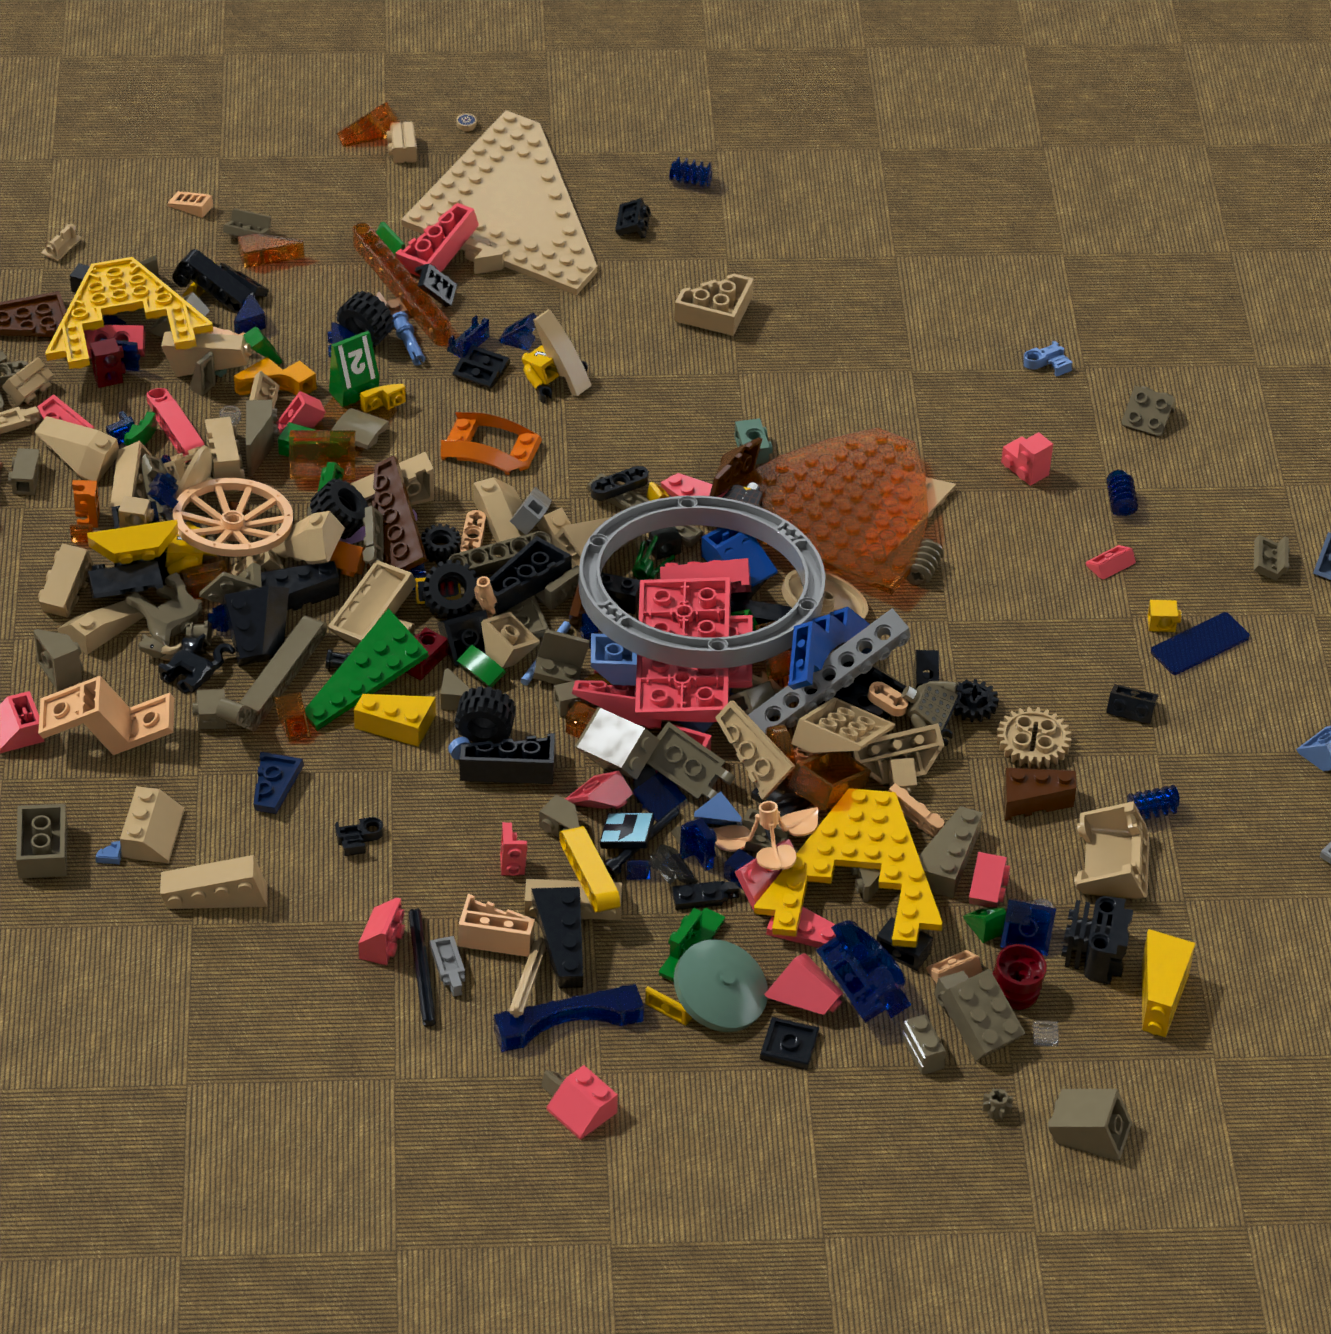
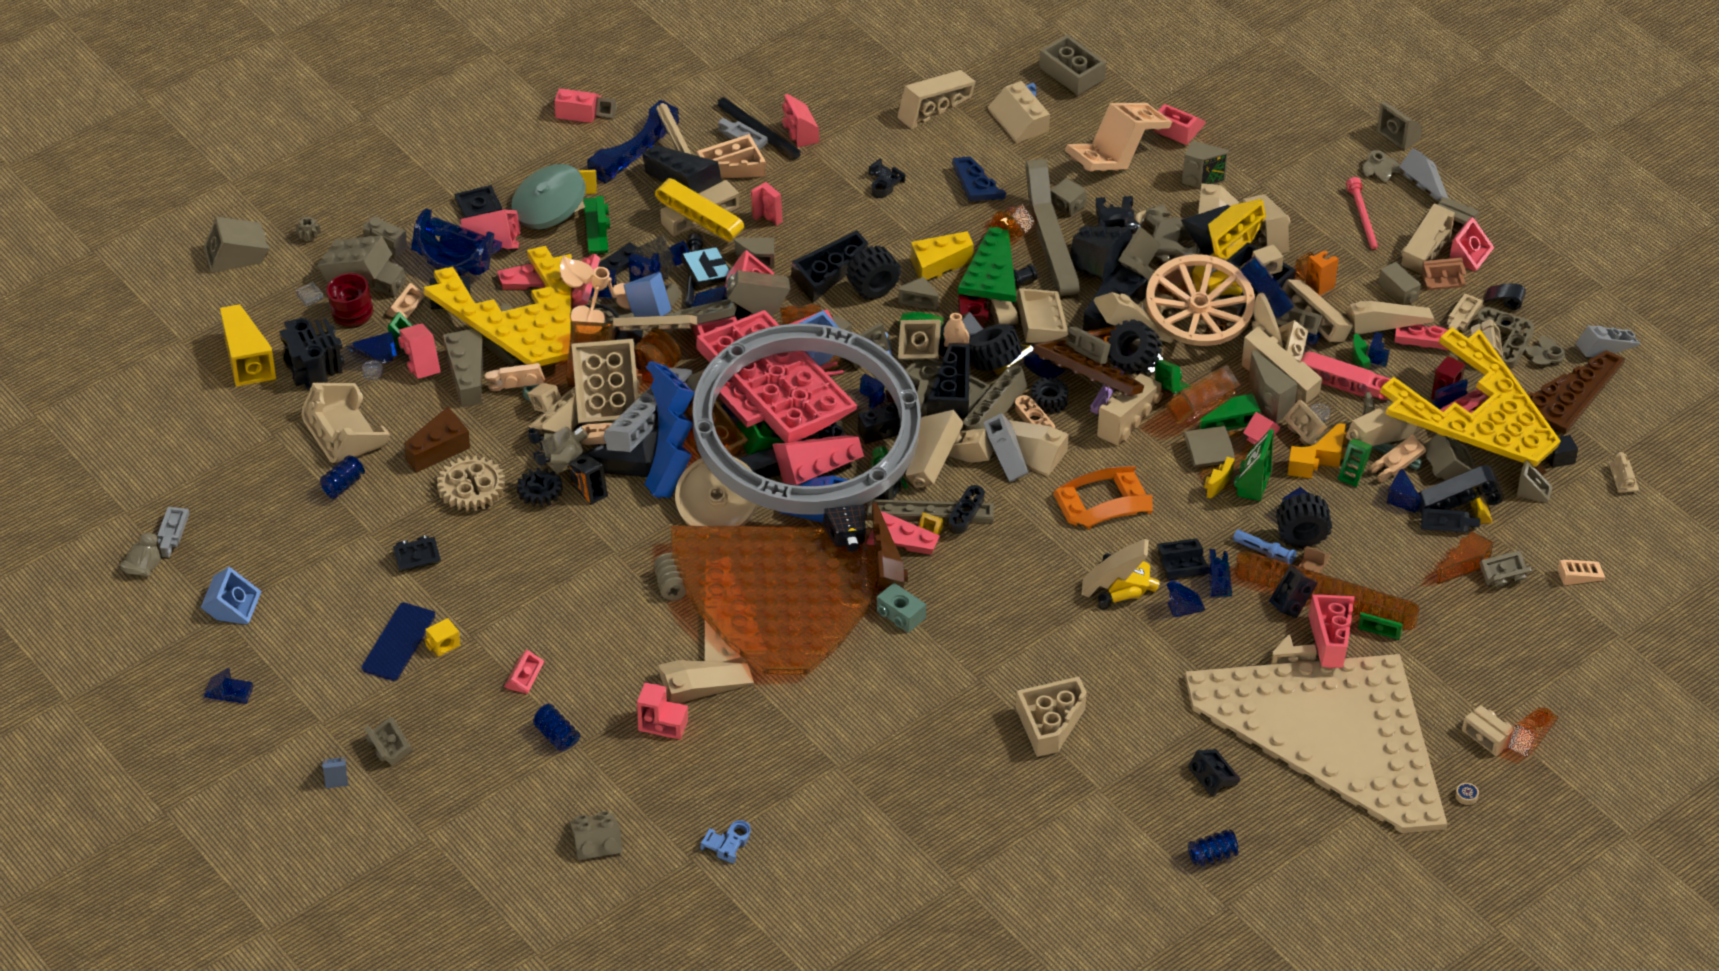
camera: 145 degrees right, 0 degrees up
none -> tan wedge [657,660,754,703]

